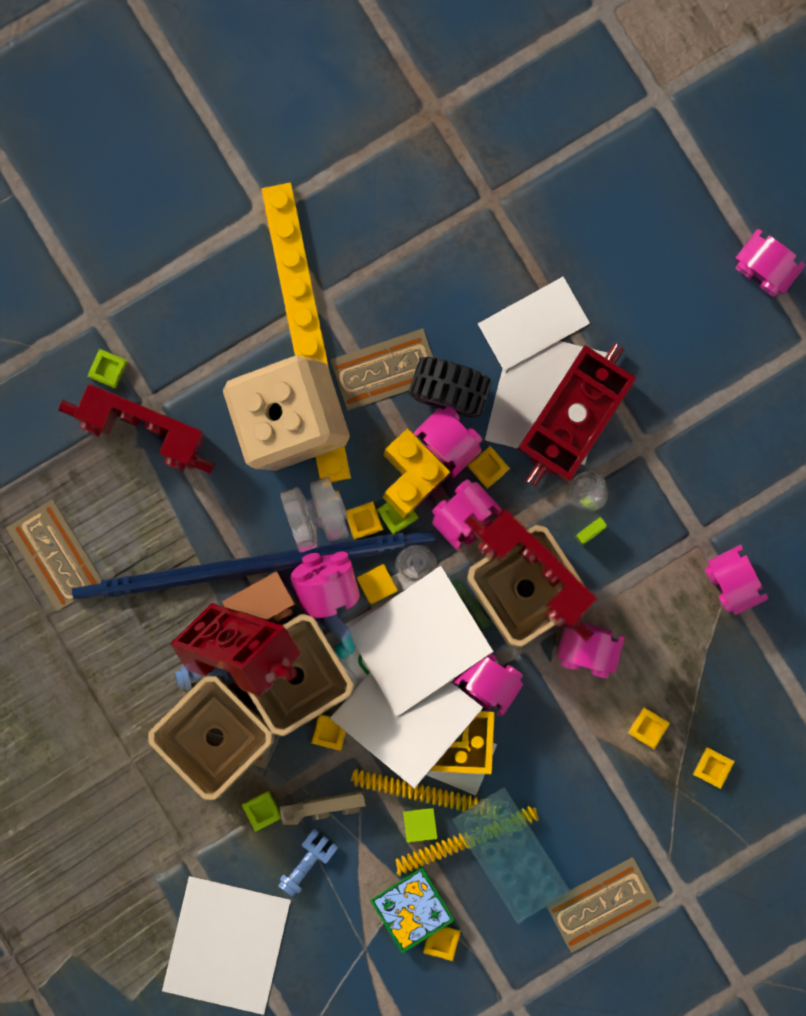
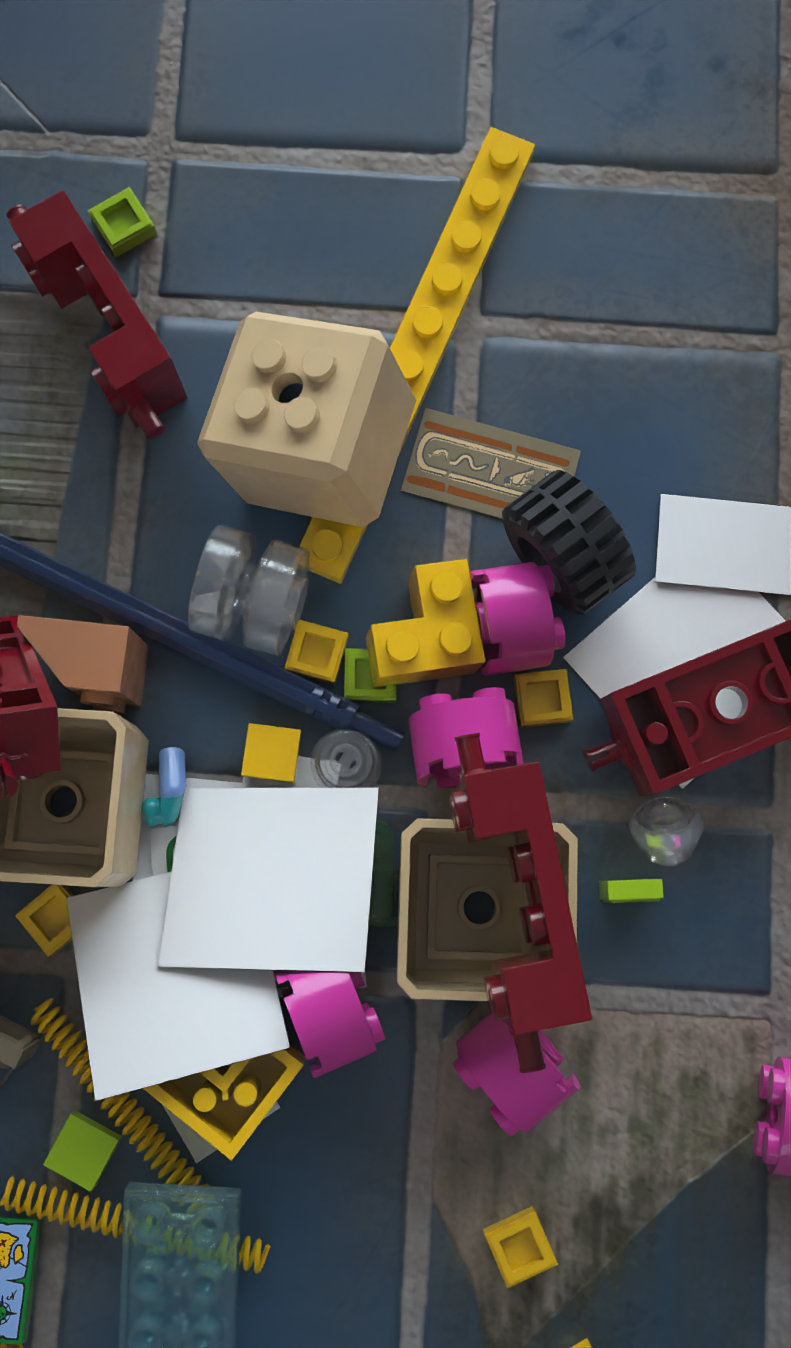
camera: 30 degrees right, 5 degrees down
dark pink brick [291,552,360,618] -> none

